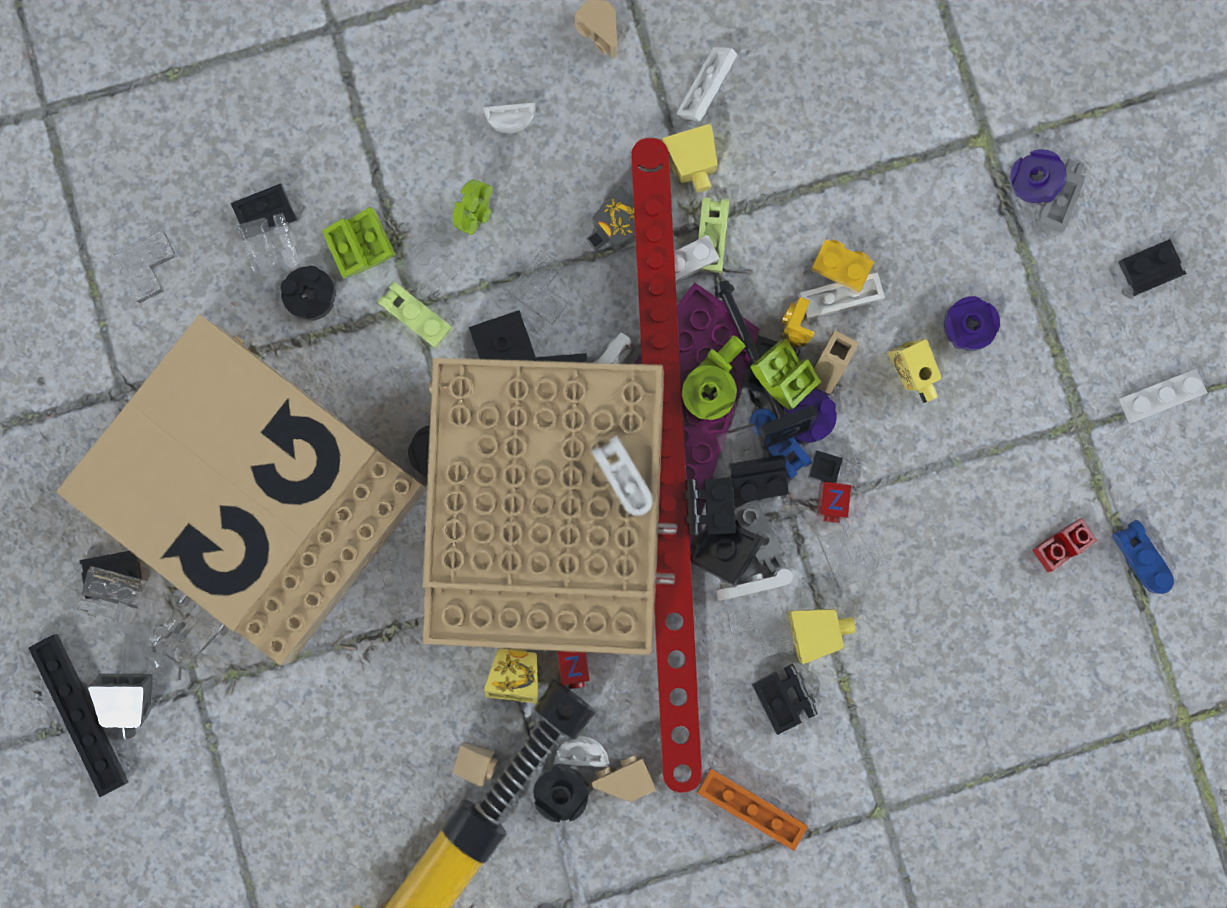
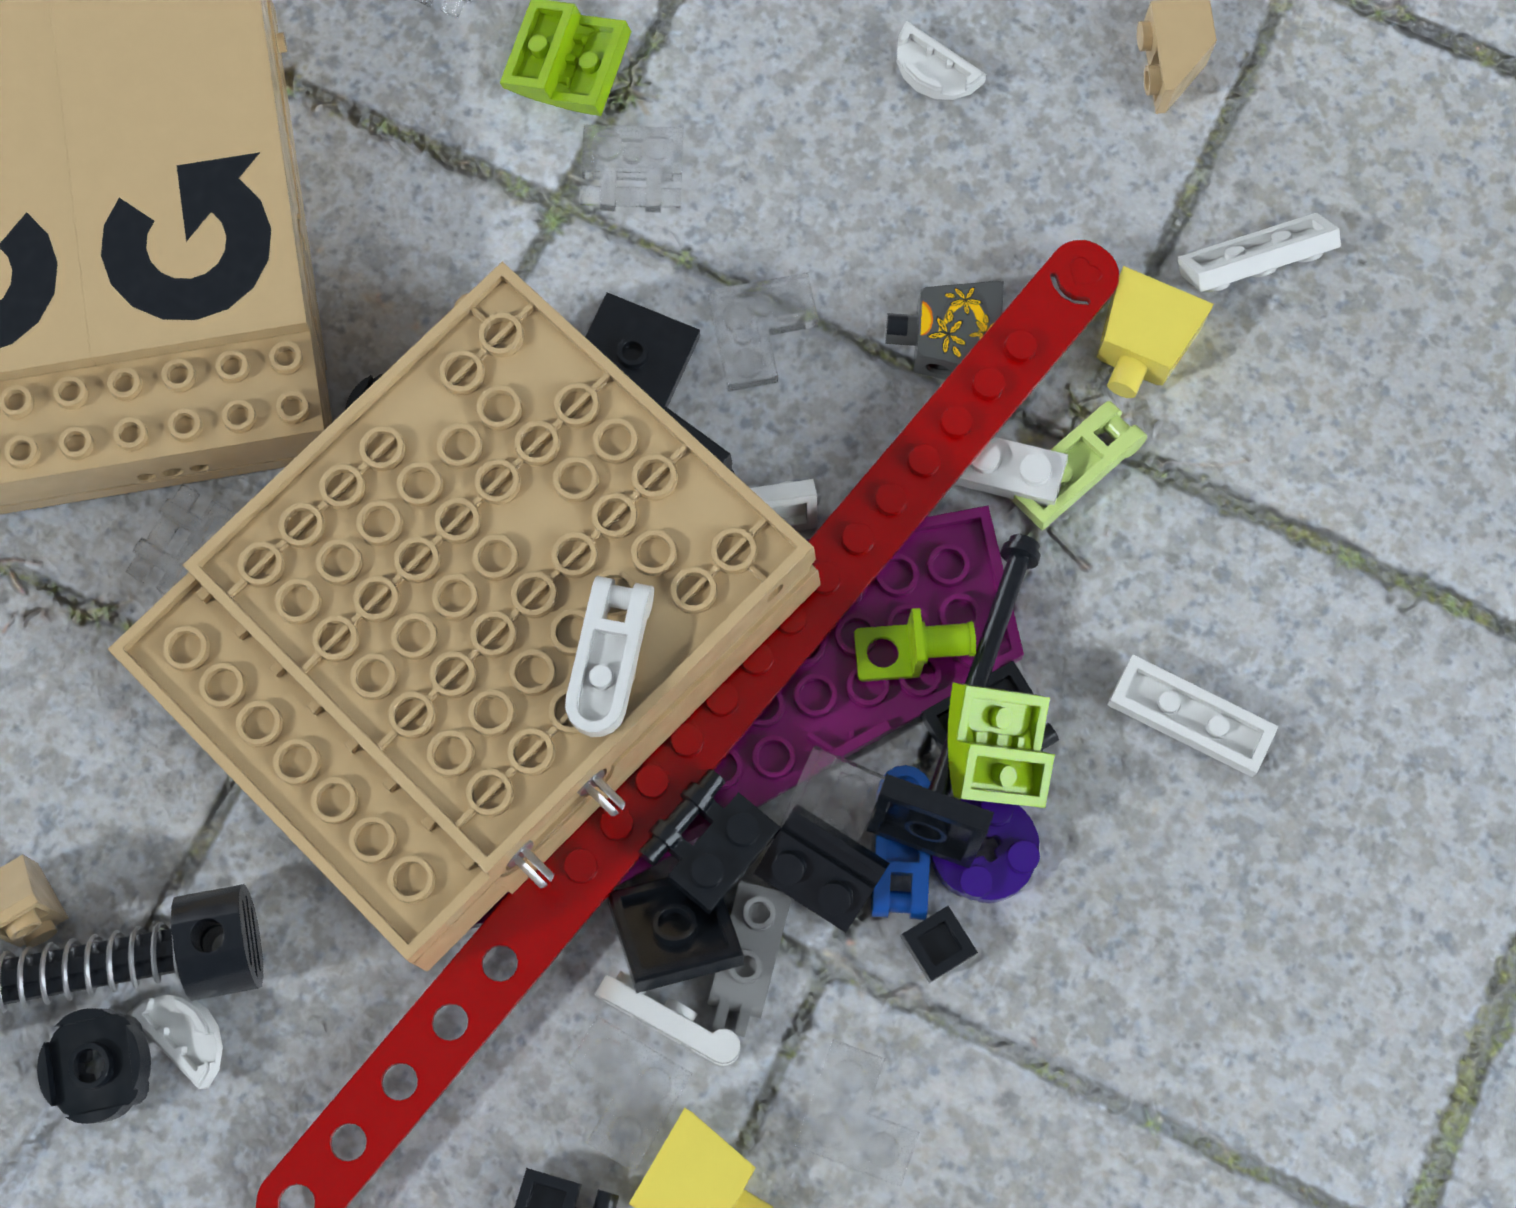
camera: 40 degrees right, 10 degrees down
black plate [280,265,337,321] -> none
yellowish green plate [377,281,453,349] -> none
lime plate [453,179,493,235] -> none
light yellow torso [484,648,538,704] -> none
red brick [557,651,590,689] -> none
tan slope [591,754,656,802] -> none
lime plate [682,365,737,420] -> none
yellow bracket [780,297,815,348] -> none
yellow bracket [811,239,874,293] -> none
tan slope [813,330,859,395] -> none
red brick [816,482,851,523] -> none
light yellow torso [887,339,941,403] -> none
dark purple plate [944,296,1000,351] -> none

